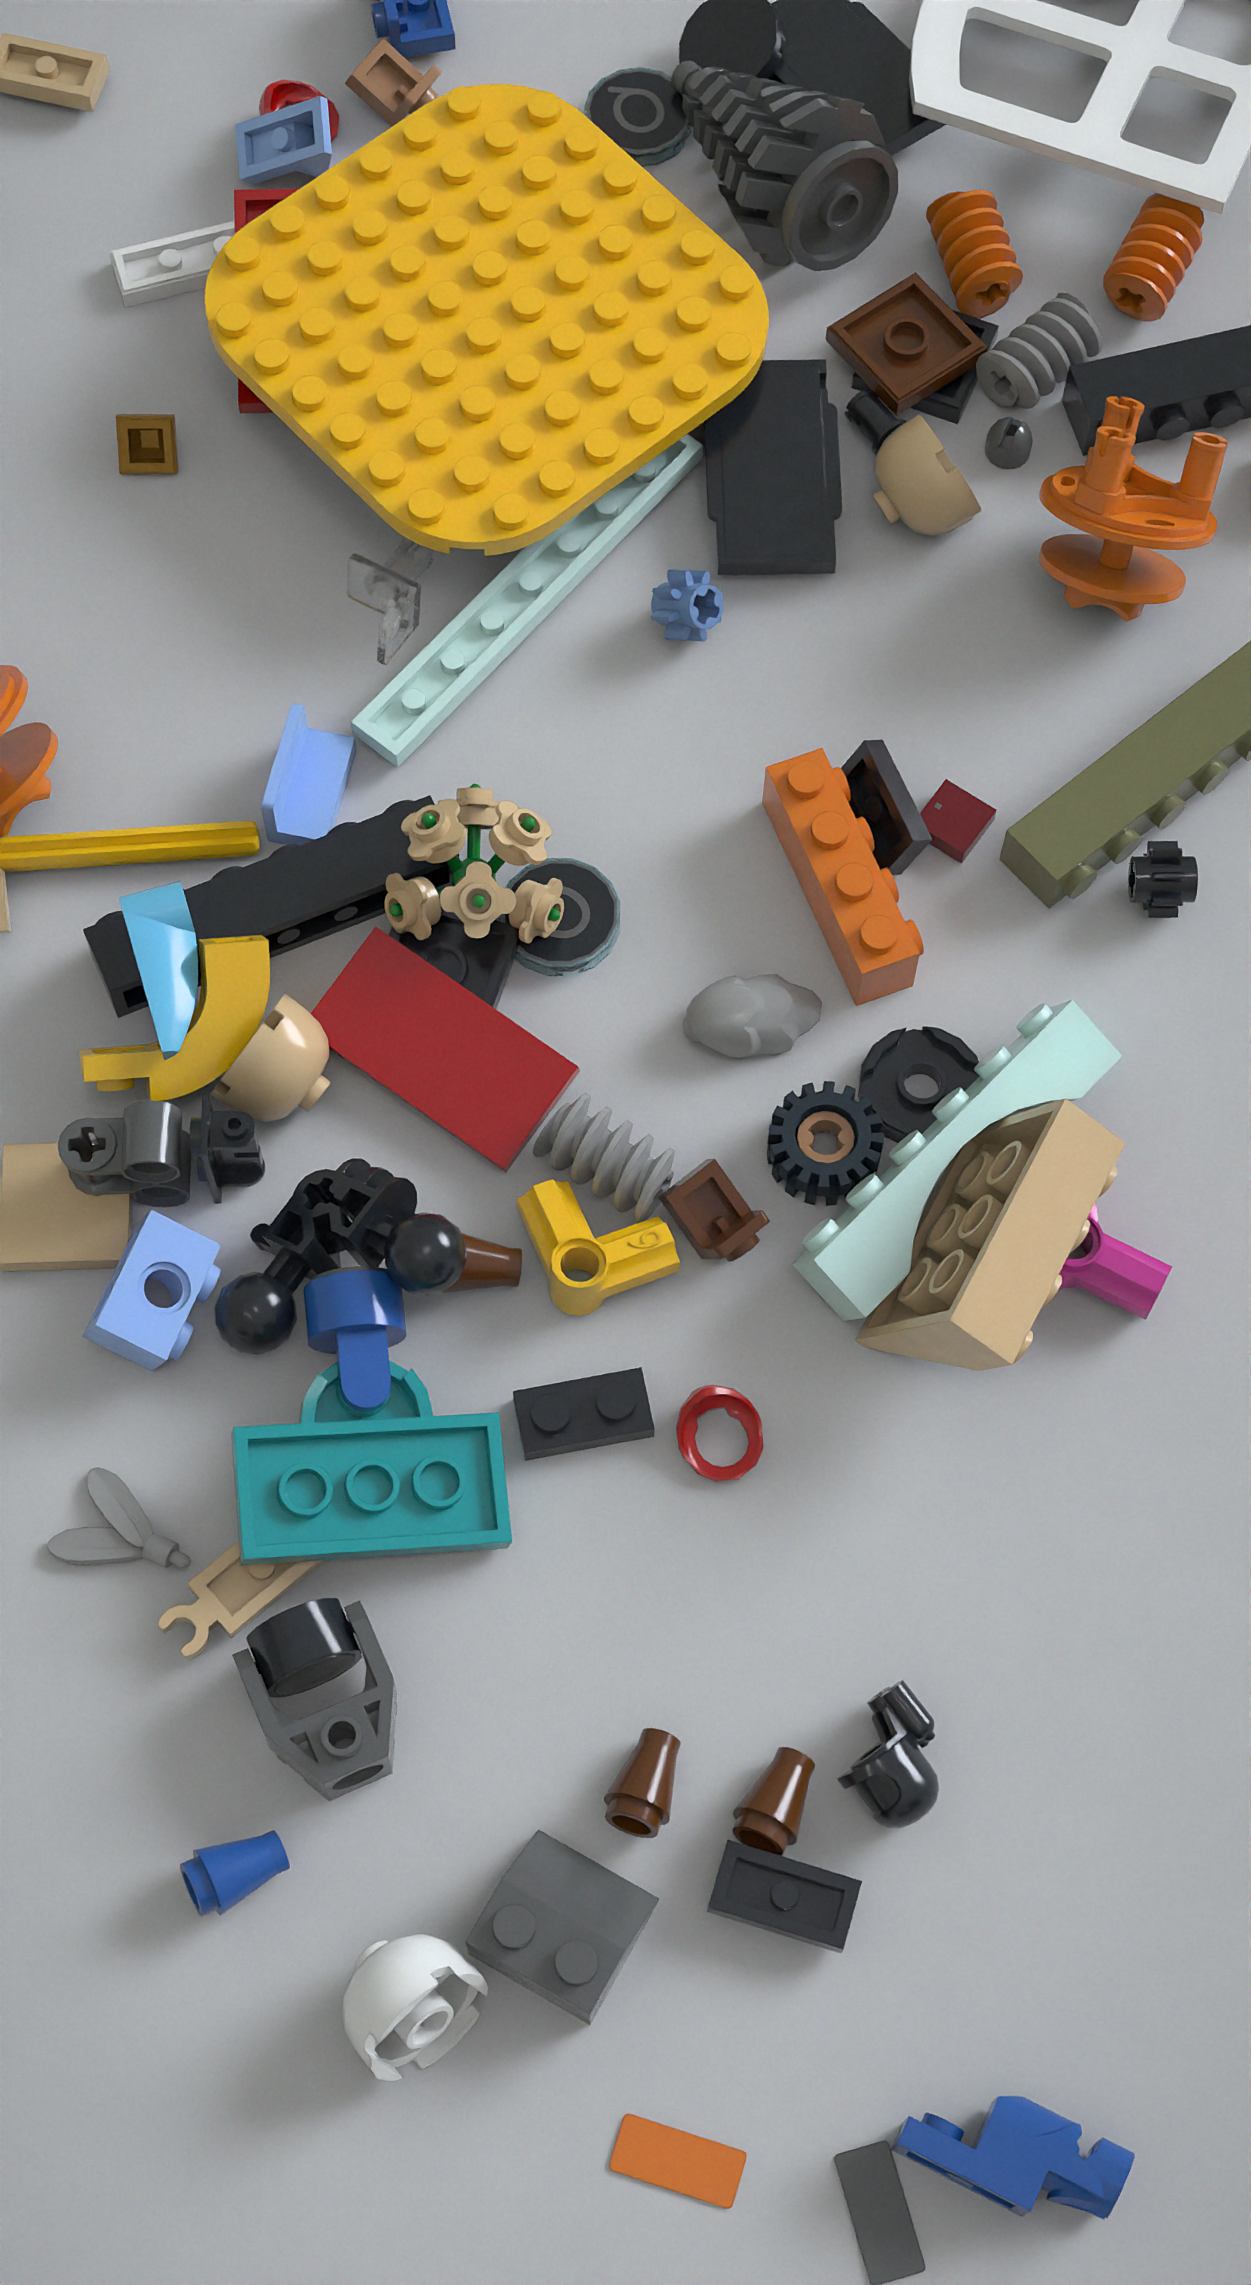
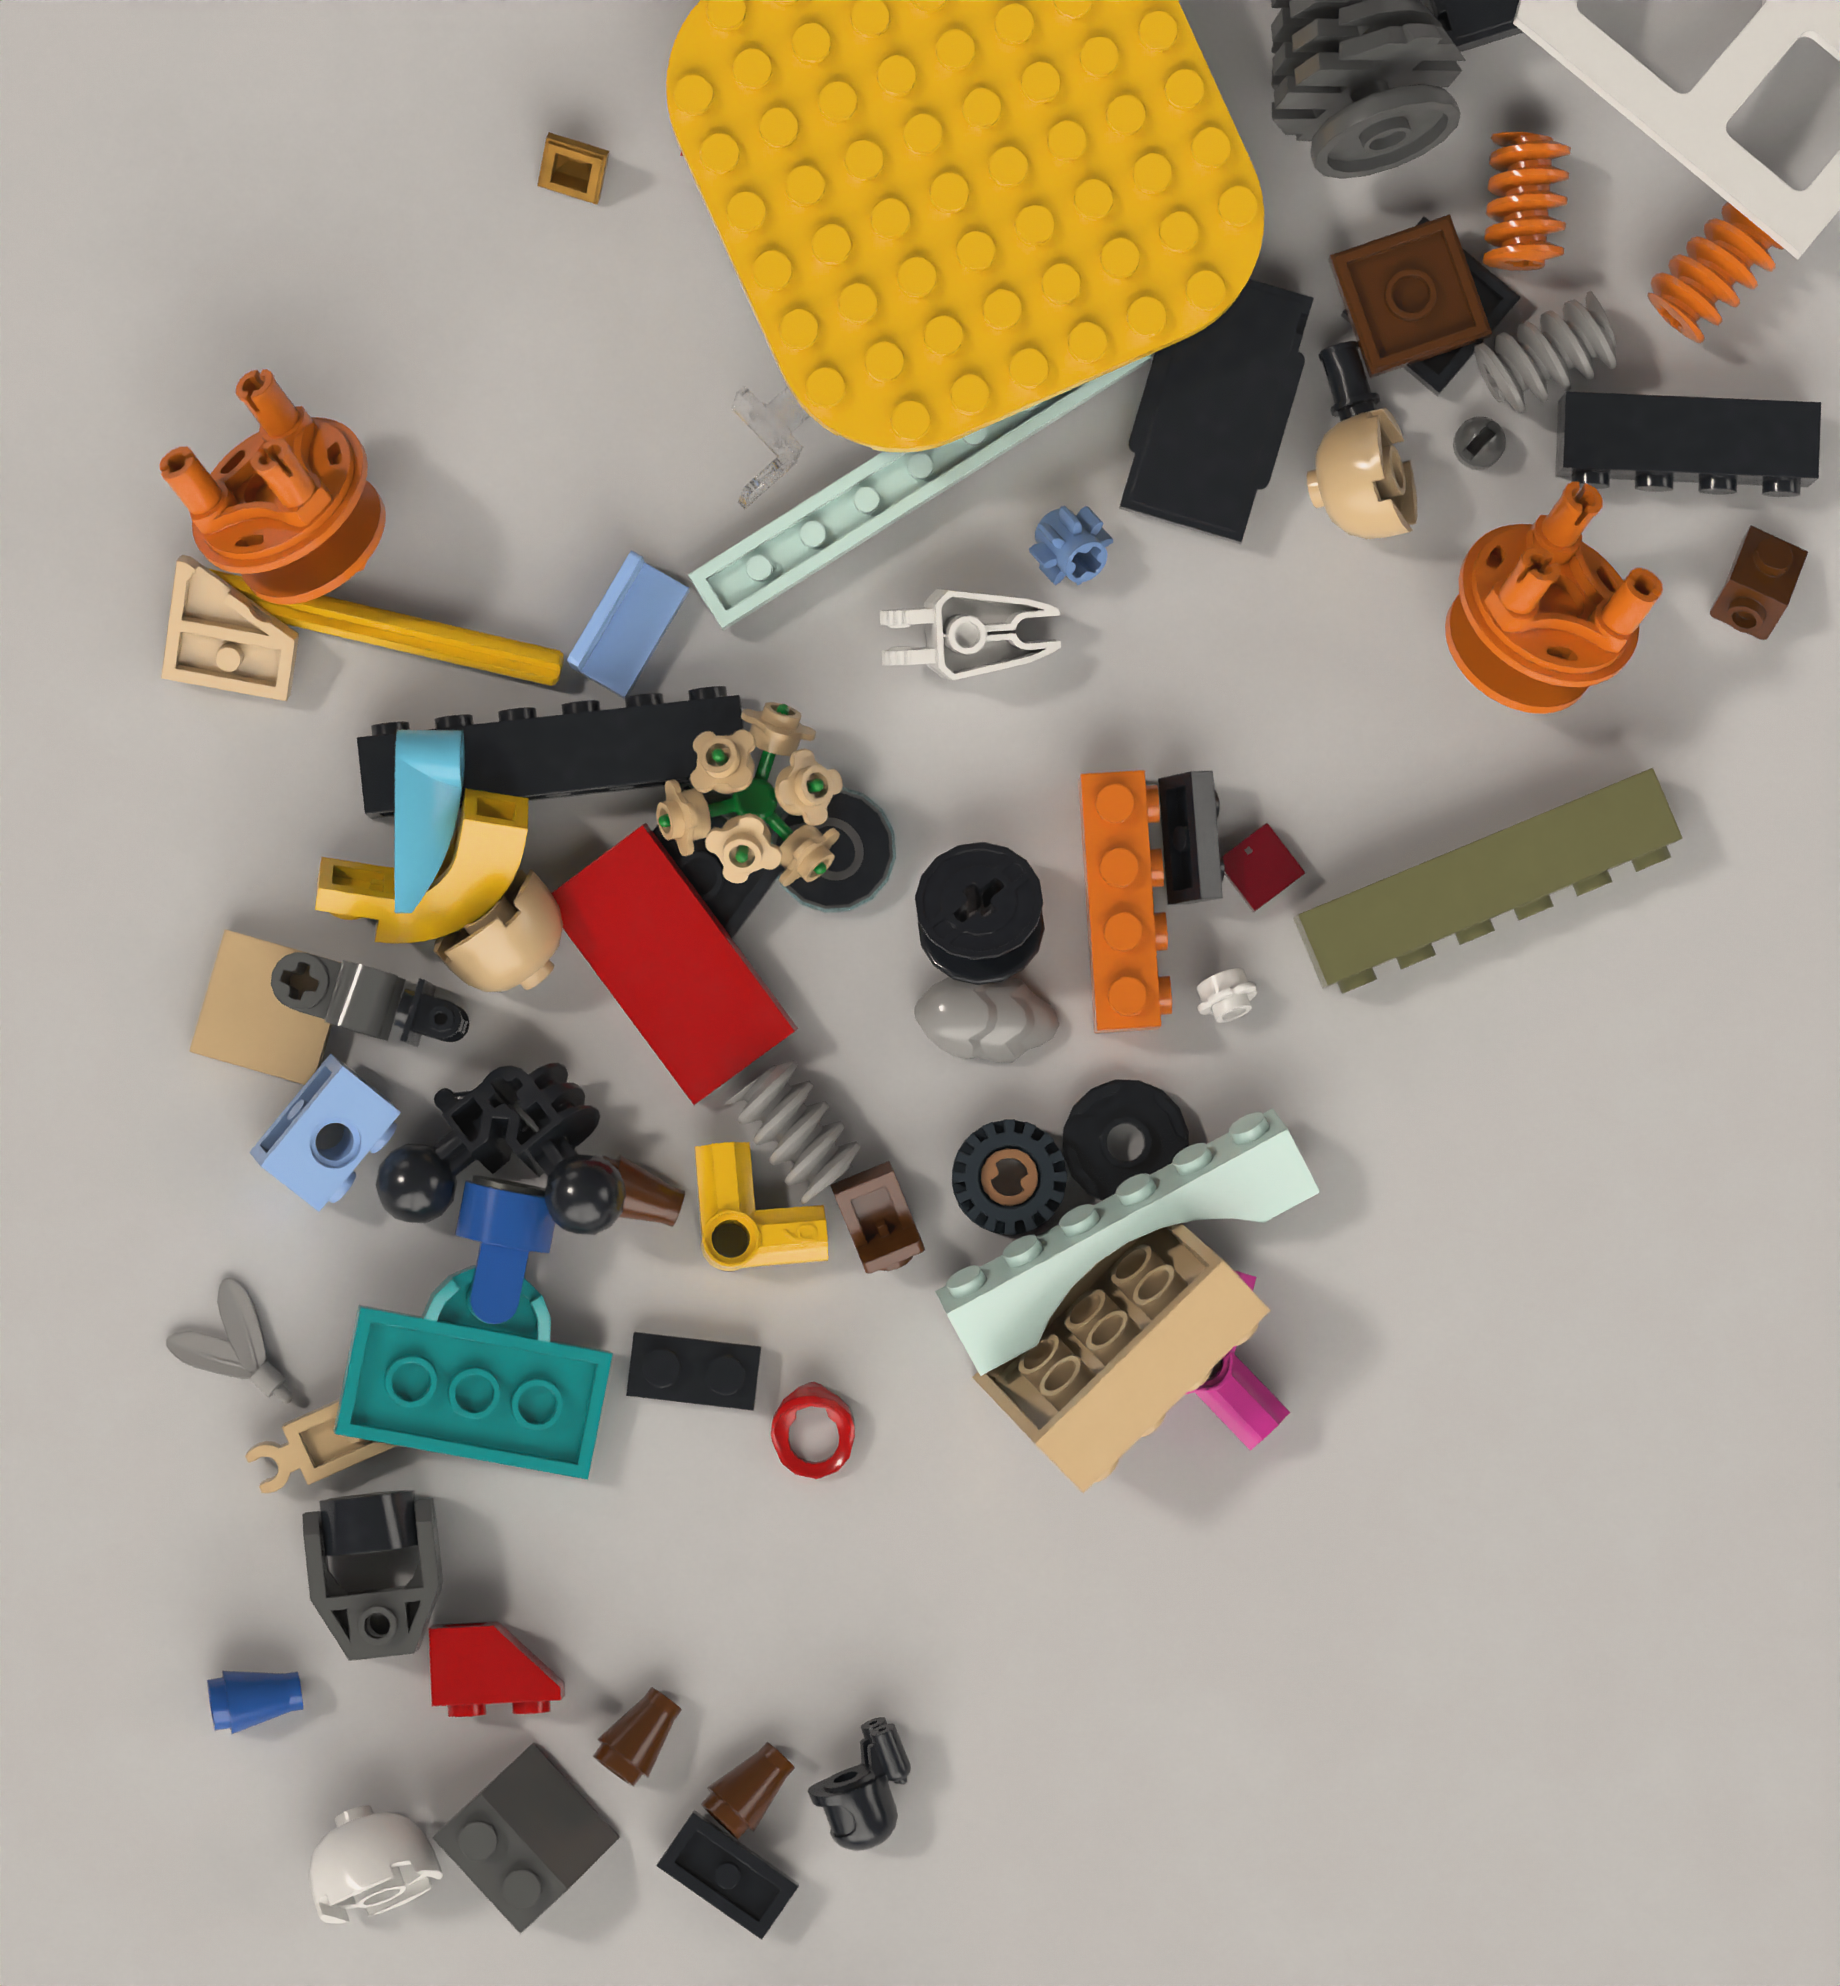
camera: 15 degrees right, 20 degrees up
black gear [1128,841,1198,918] -> none
none -> red slope [429,1621,565,1717]
none -> white hinge [880,589,1061,680]
none -> black piece [915,842,1045,985]
none -> white plate [1196,968,1257,1023]

